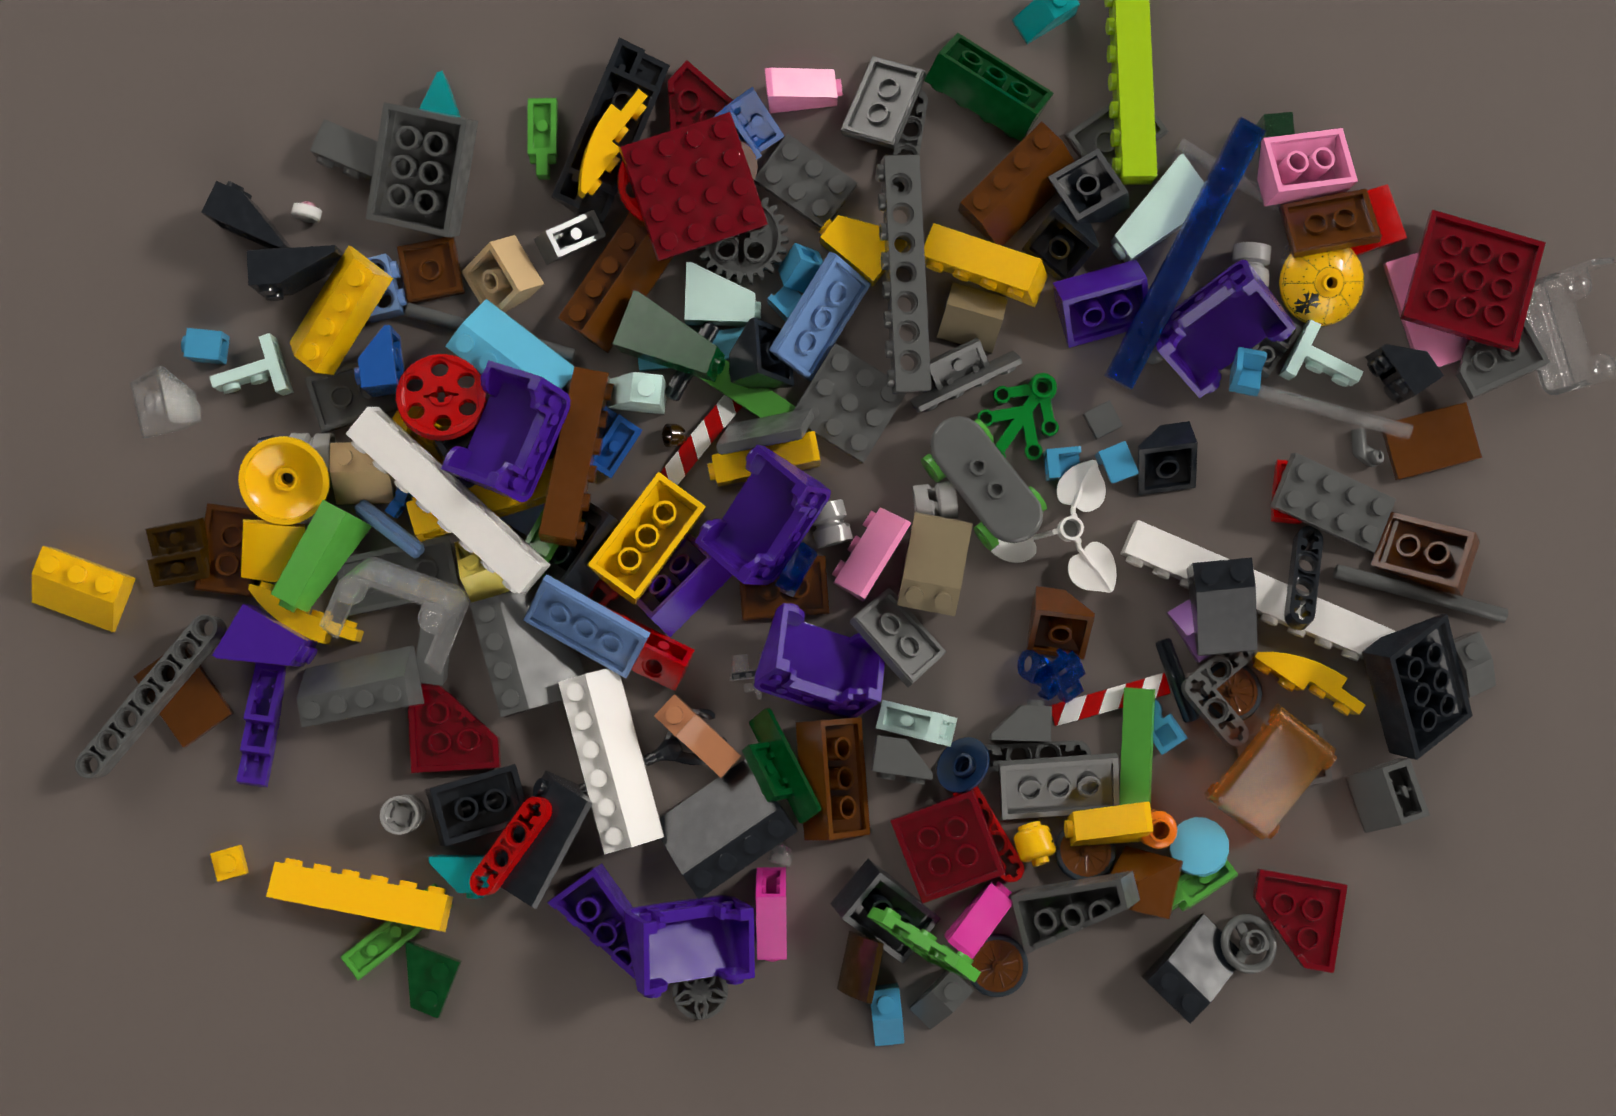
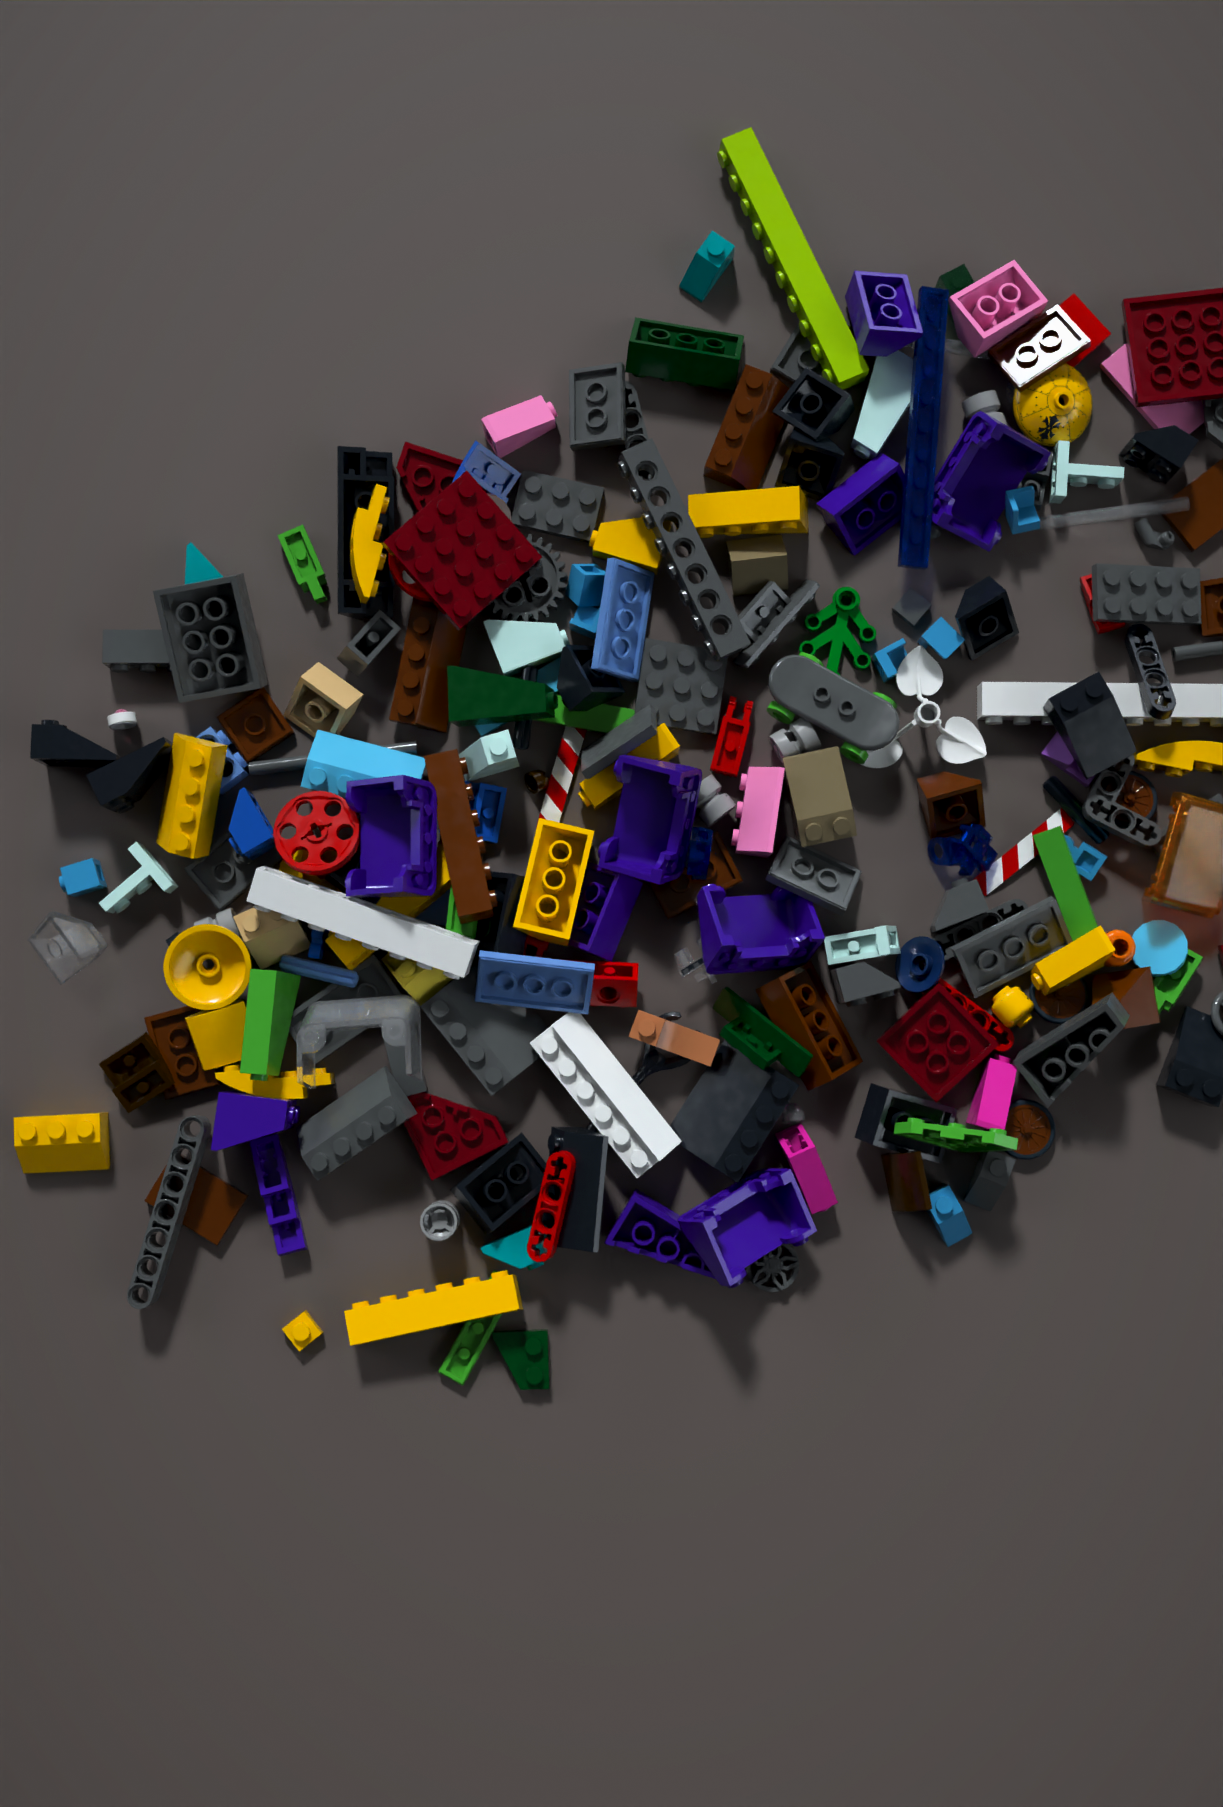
camera: 20 degrees left, 0 degrees up
none -> red hinge [709,696,753,778]
none -> dark purple slope [845,271,923,357]

